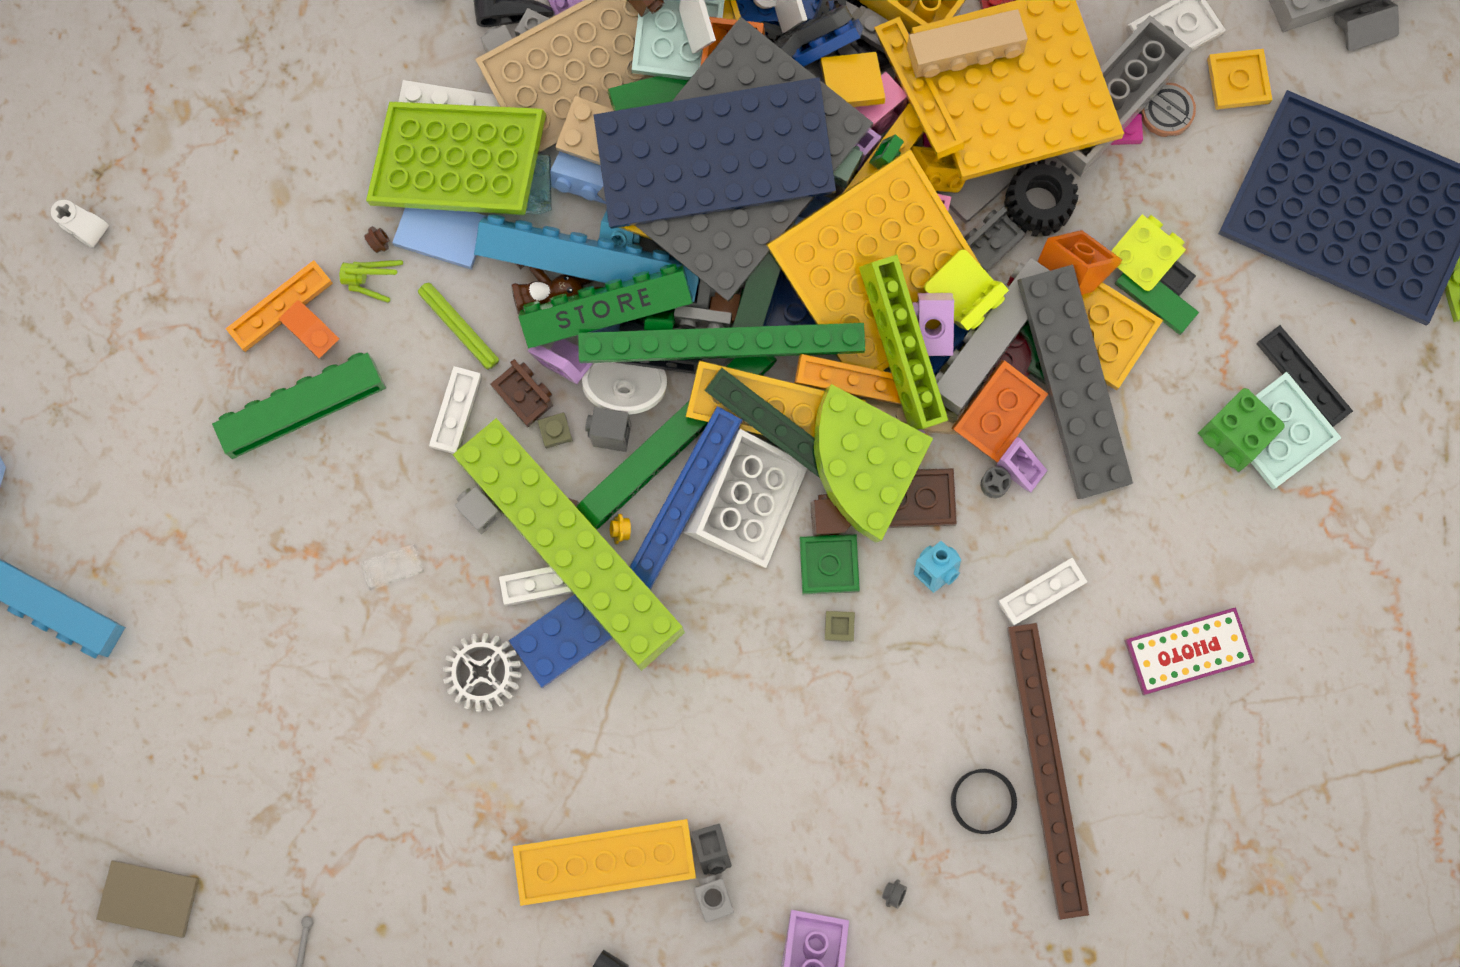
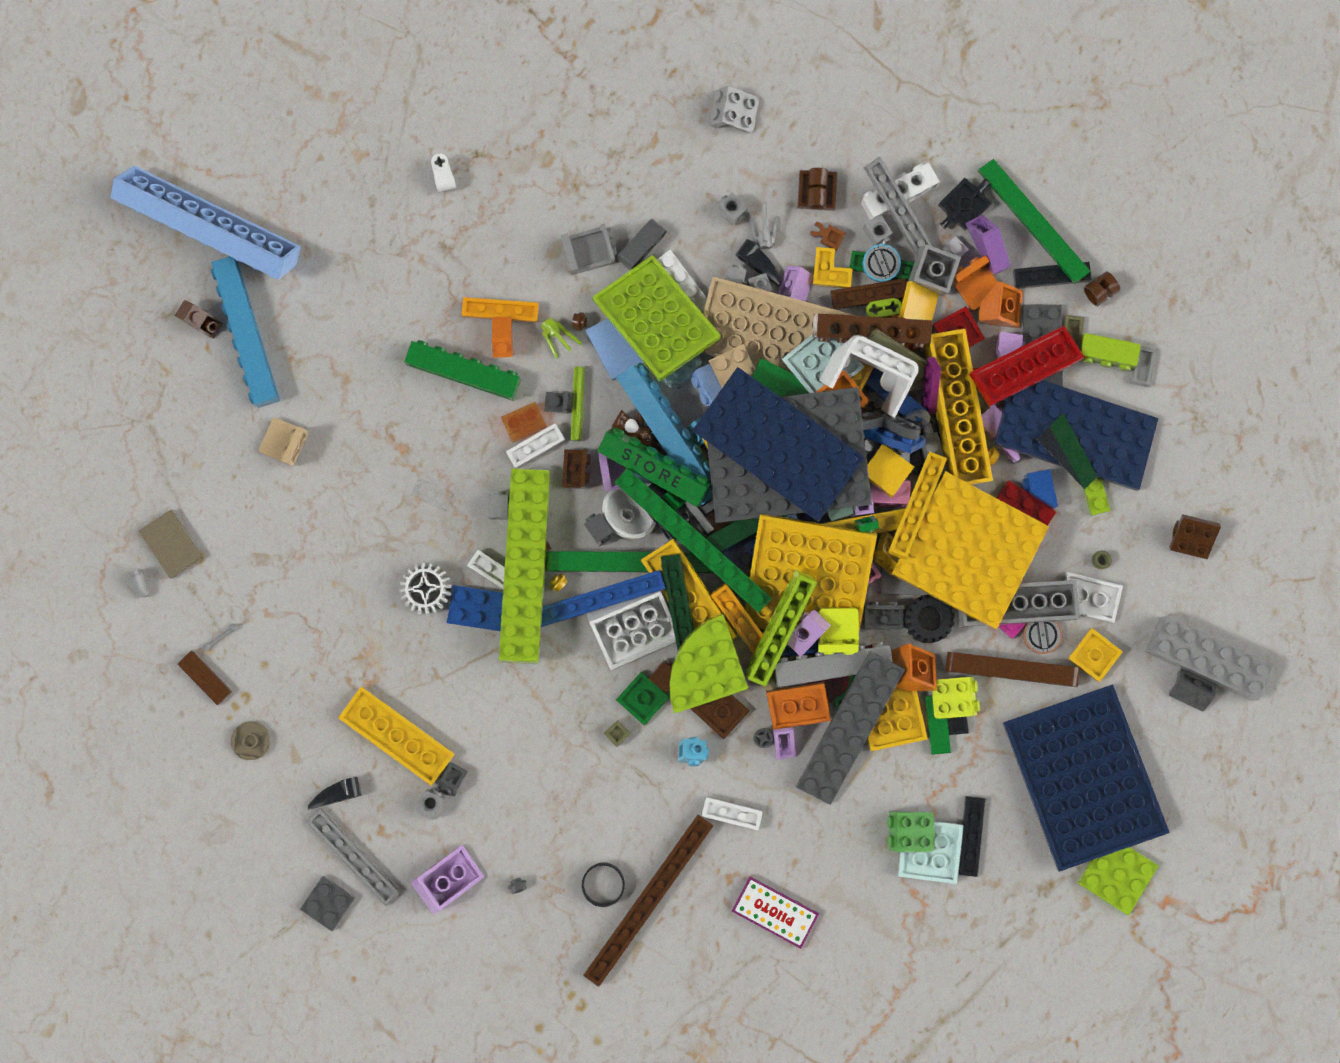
camera: 45 degrees right, 5 degrees up
olive plate [537,412,573,449] -> none
tan brick [907,9,1028,78] -> none
none -> tan bracket [258,417,309,467]
none -> clear orange plate [501,402,547,443]
none -> dark grey bracket [544,392,572,414]
none -> light grey panel [561,223,618,275]
none -> dark grey beam [616,218,667,270]
none -> reddish brown beam [945,652,1080,687]

